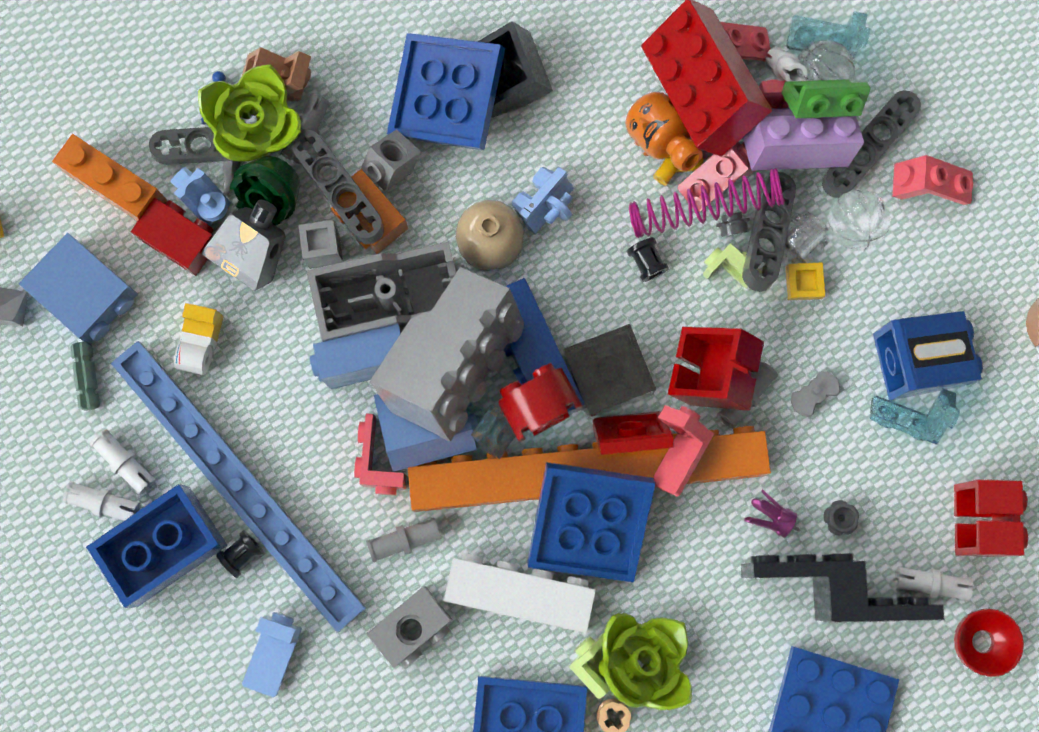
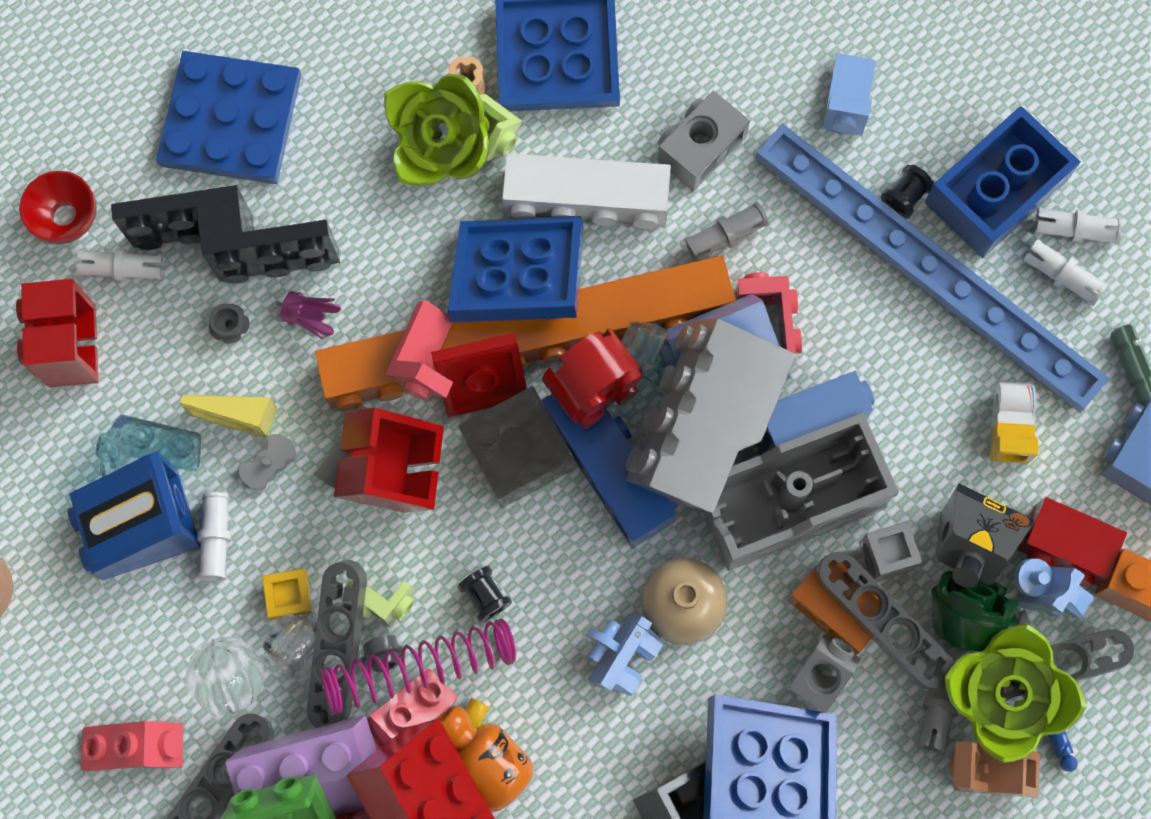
camera: 175 degrees right, 5 degrees down
none -> light yellow slope [180,395,277,438]
none -> white pin [197,492,231,581]

